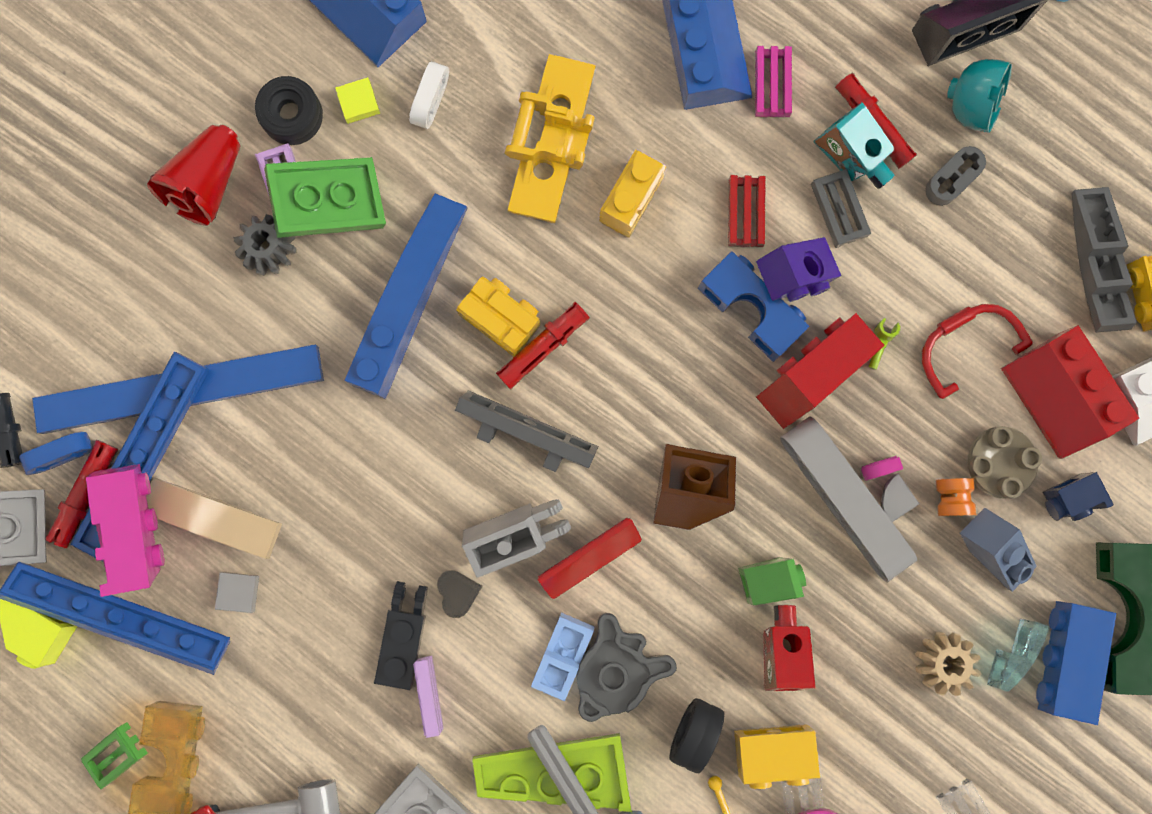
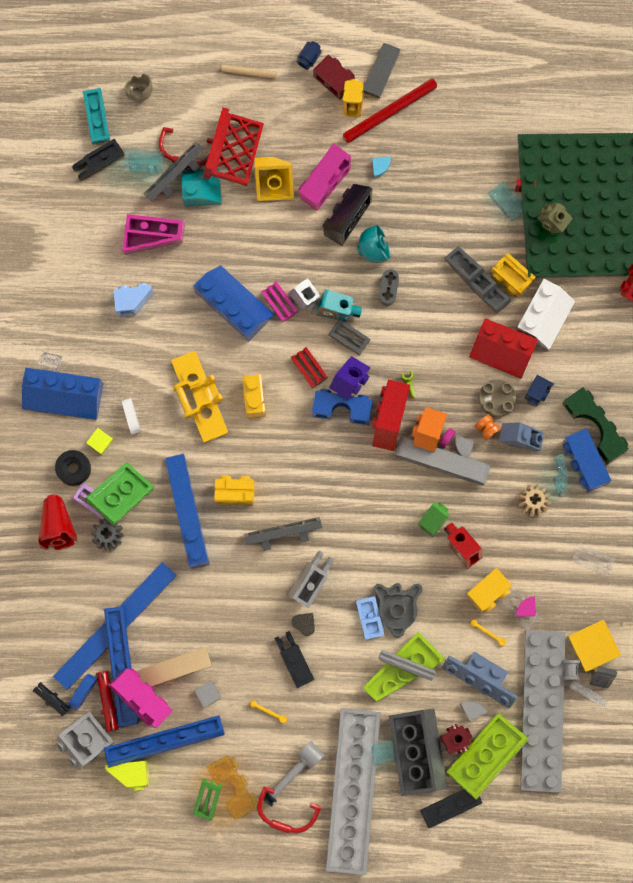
camera: 30 degrees left, 5 degrees down
lavender tile [413,656,444,738] -> none
red pin [496,302,590,390] -> none
red slope [537,517,642,599] -> none
reddish brown slope [653,444,736,530] -> none
black tyre [669,698,725,774] -> none
red pin [835,73,917,169] -> none
red piece [922,304,1033,399] -> none
none -> yellow hinge [249,700,287,723]
none -> light grey brick [288,278,321,311]
none -> orange brick [411,407,447,452]

